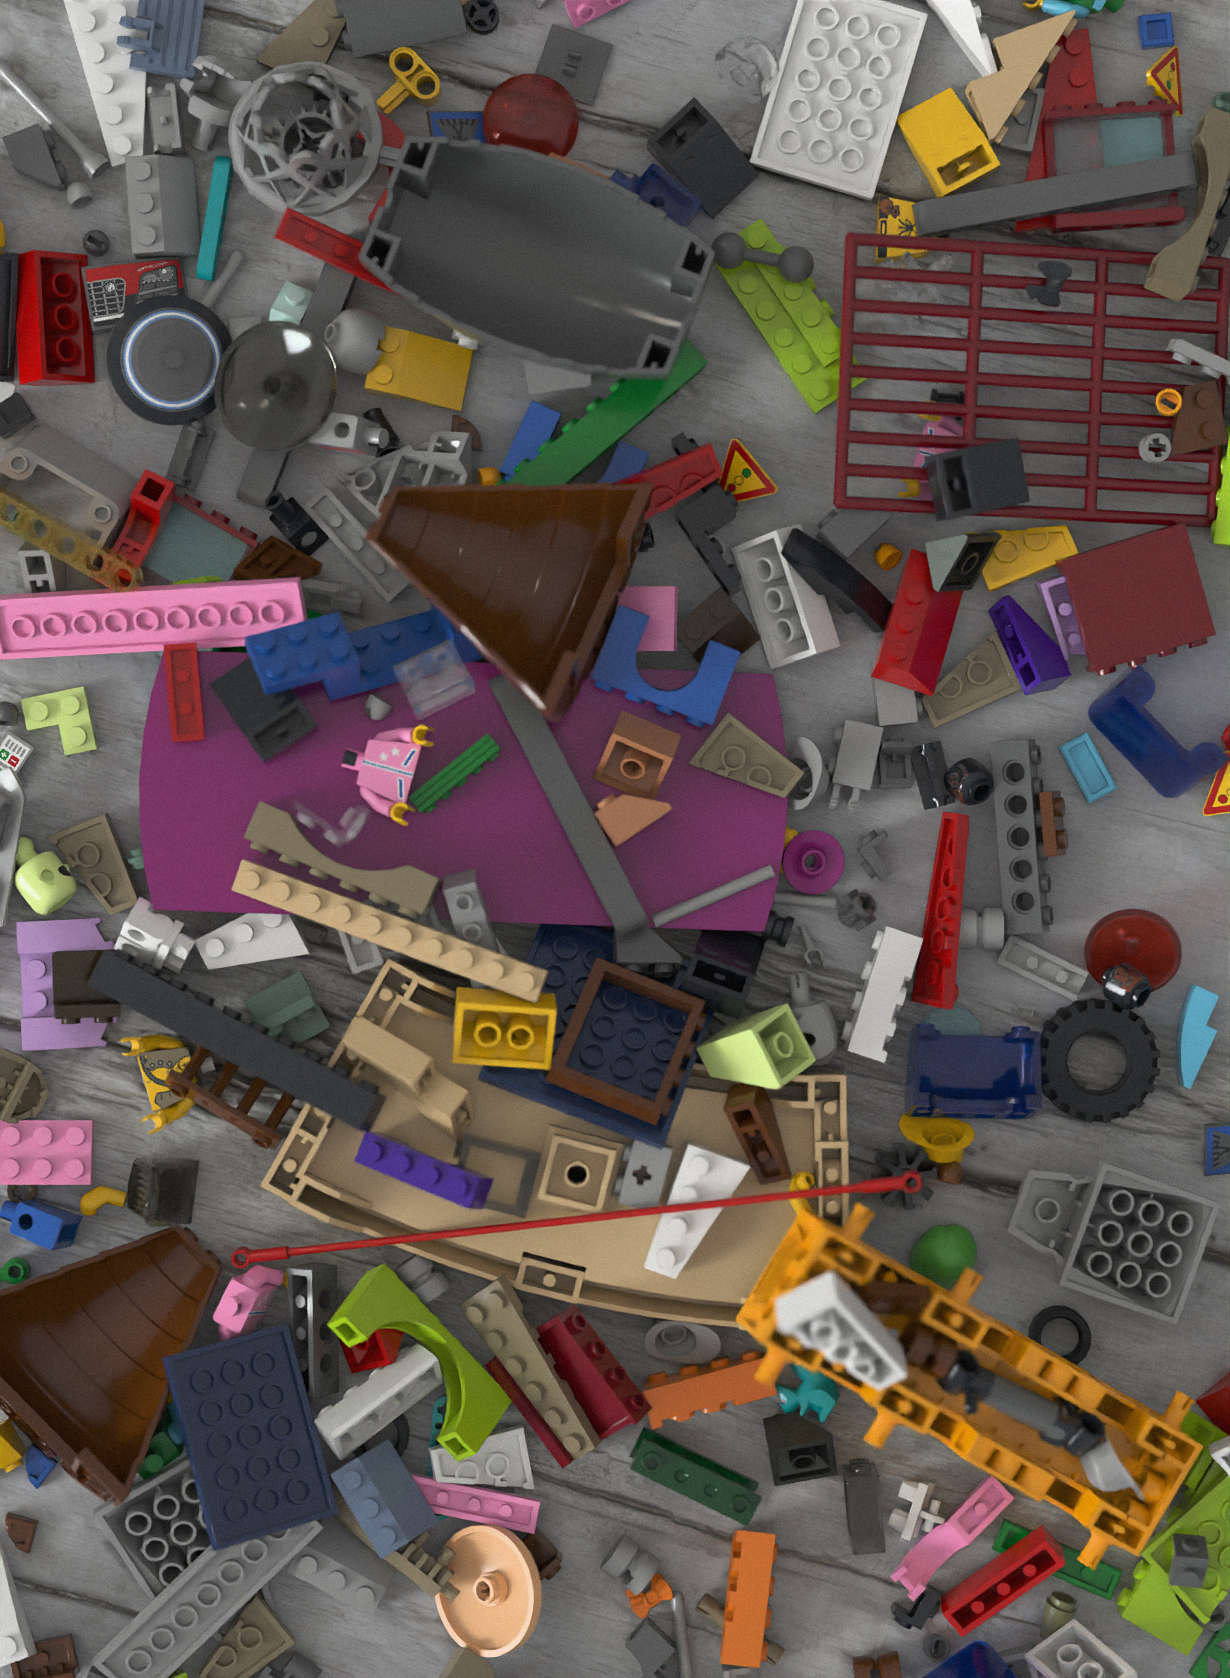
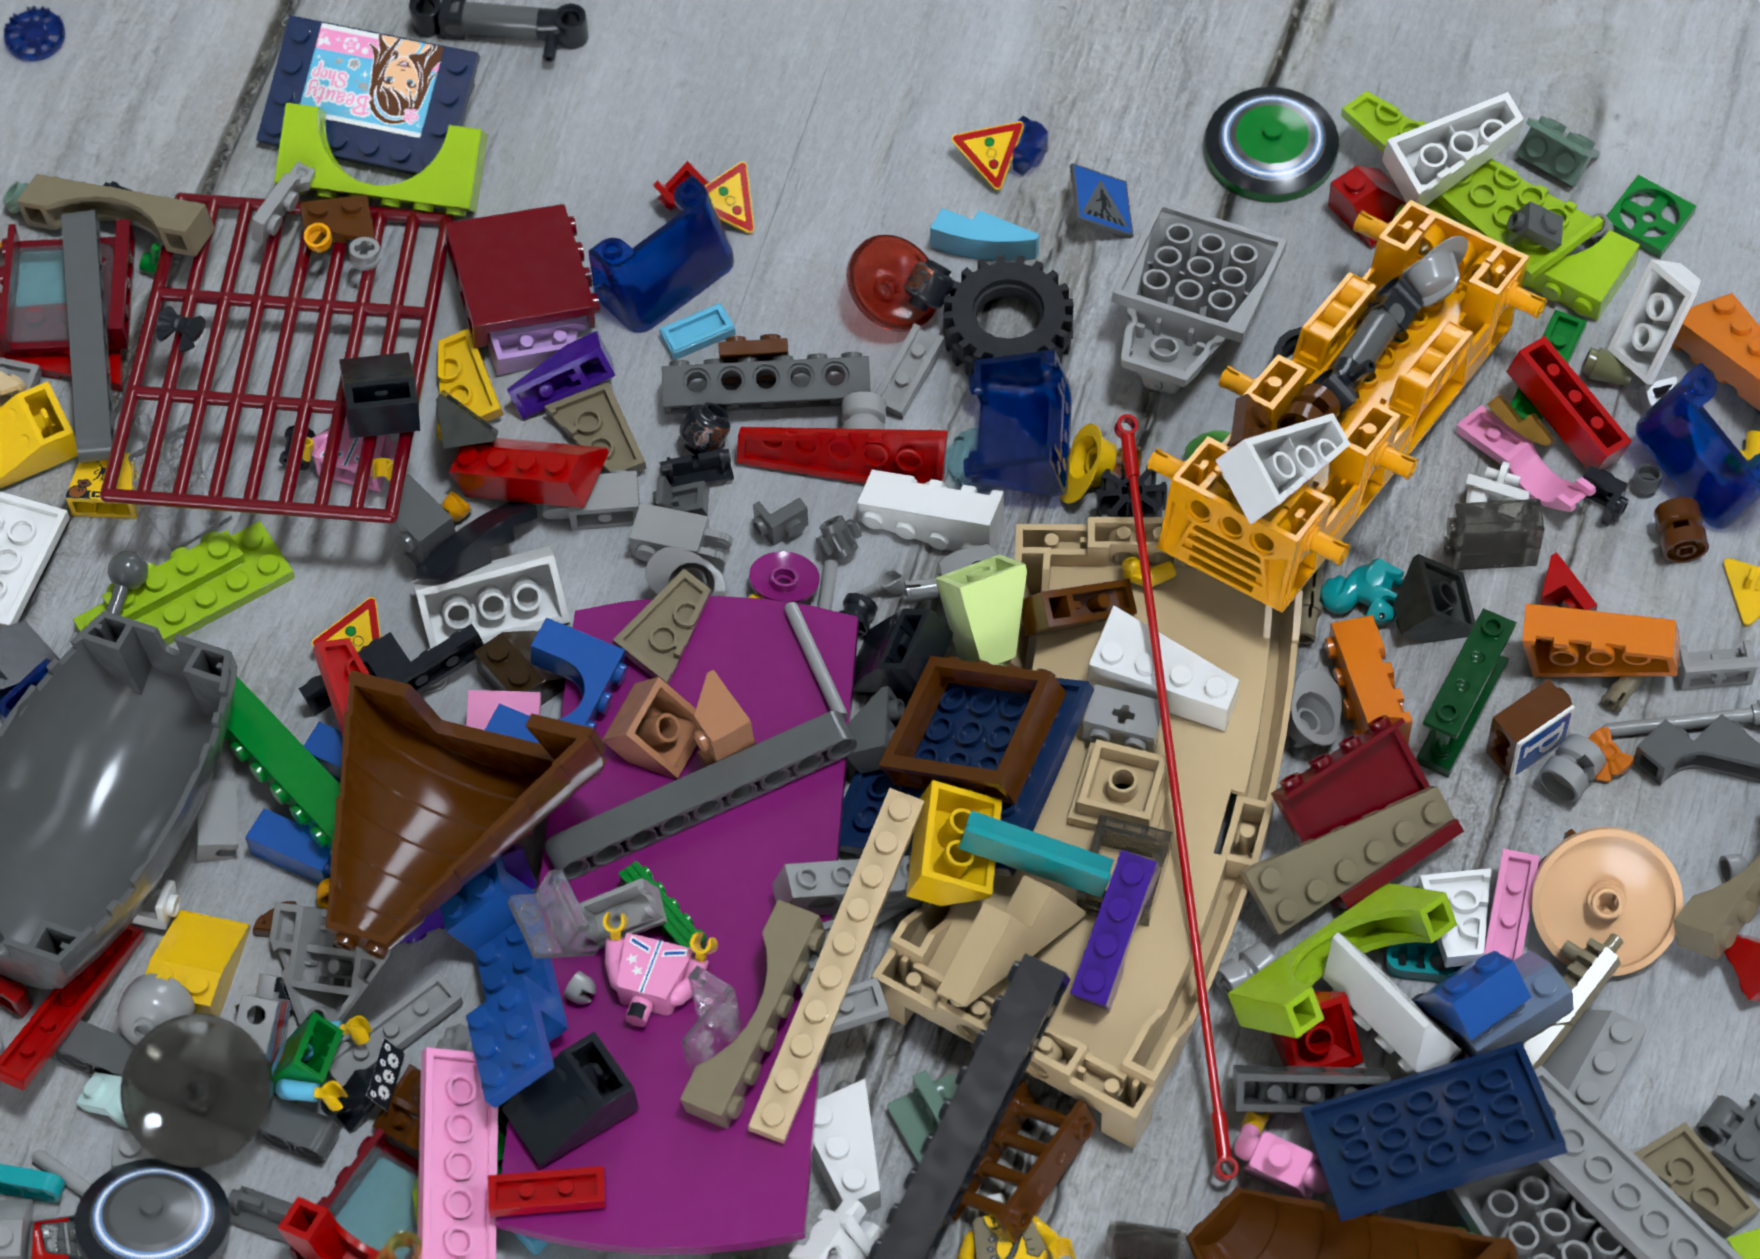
camera: 85 degrees left, 30 degrees down
none -> green hand [139,243,160,276]
none -> torso [266,1011,372,1111]
none -> black sticker [366,1038,405,1112]
none -> light grey hinge [576,878,667,949]
none -> teal panel [958,810,1114,898]
none -> blue slope [1414,950,1532,1040]
none -> reddish brown piece [1486,679,1575,780]
none -> pearl gold slope [1487,394,1556,446]
none -> red slope [1539,552,1598,611]

